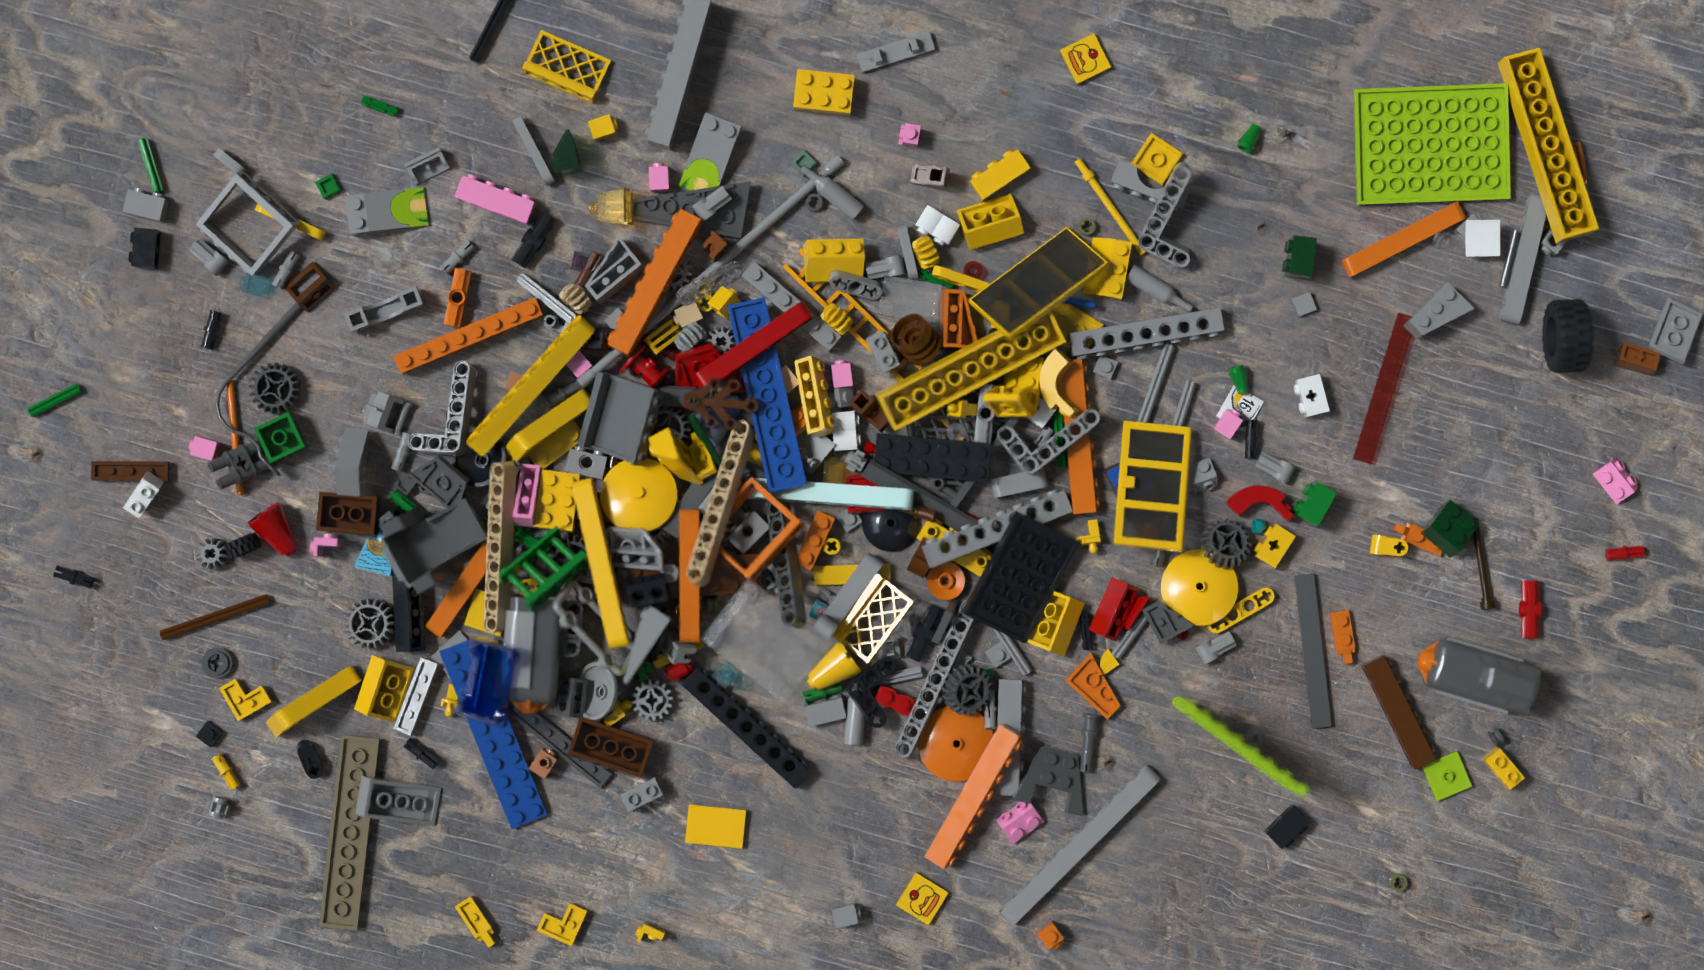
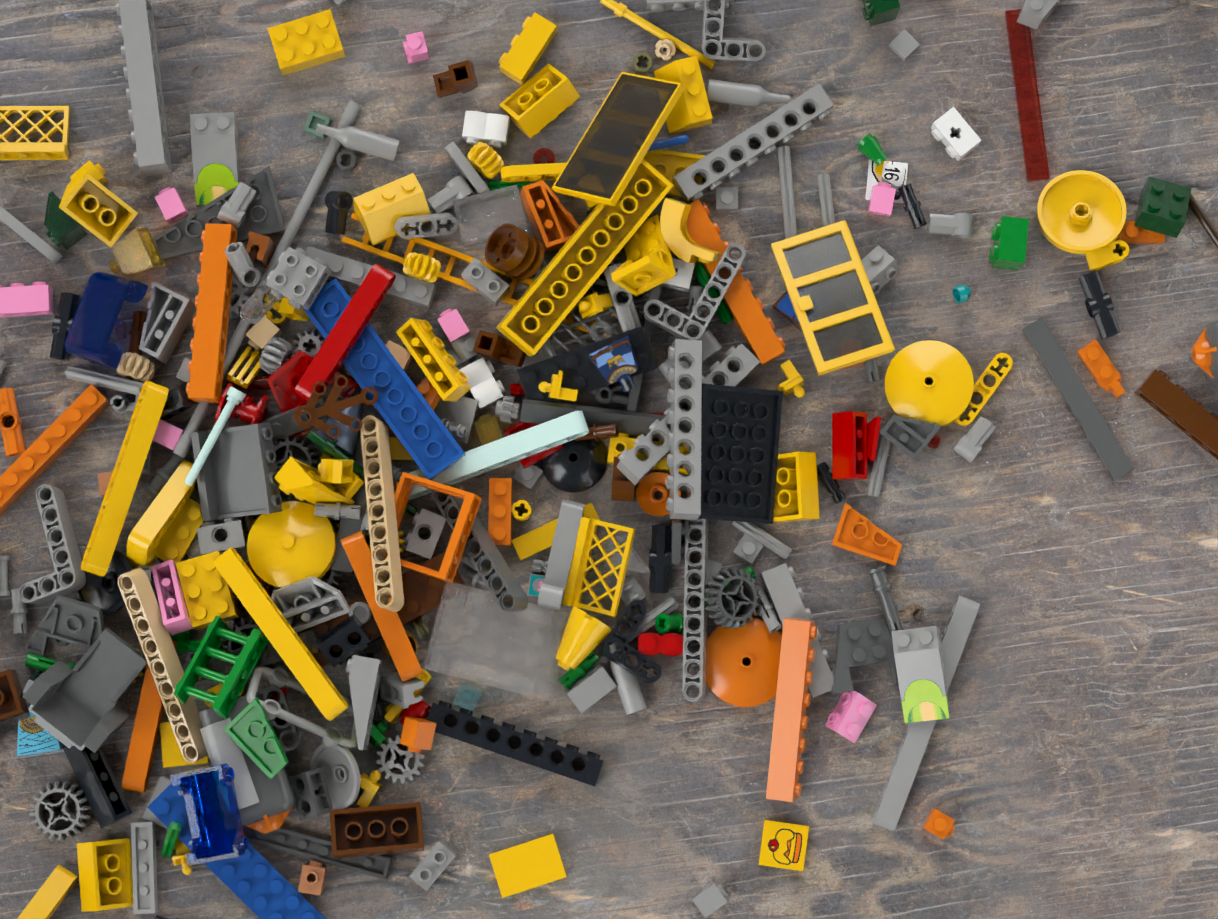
camera: 25 degrees left, 5 degrees down
yellow tile [1100,649,1119,675] -> none
lime plate [1172,696,1308,796] -> none
dark grey gear [1200,518,1252,569] -> none
red arch [1224,485,1294,521] -> none
yellow brick [1253,524,1296,569] -> none
black brick [1264,805,1310,849] -> none
none -> yellow slope [59,169,138,248]
none -> clear blue windscreen [64,272,148,369]
none -> green axle [161,821,182,858]
none -> light aqua piece [185,386,246,486]
none -> green wing [223,697,288,779]
none -> light grey piece [224,242,260,287]
none -> light grey brick [266,247,331,310]
none -> light grey pin [314,502,361,520]
none -> yellow arch [318,459,354,483]
none -> black piece [325,191,353,235]
none -> orange brick [400,717,436,753]
none -> yellow piece [538,370,578,401]
none -> torso [589,335,639,392]
none -> tan plate [655,39,676,60]
none -> green bush [655,613,684,633]
none -> light grey brick [666,339,702,520]
none -> light grey slope [891,626,950,724]
none -> yellow dish [1037,170,1127,254]
none -> black piece [1078,271,1120,340]

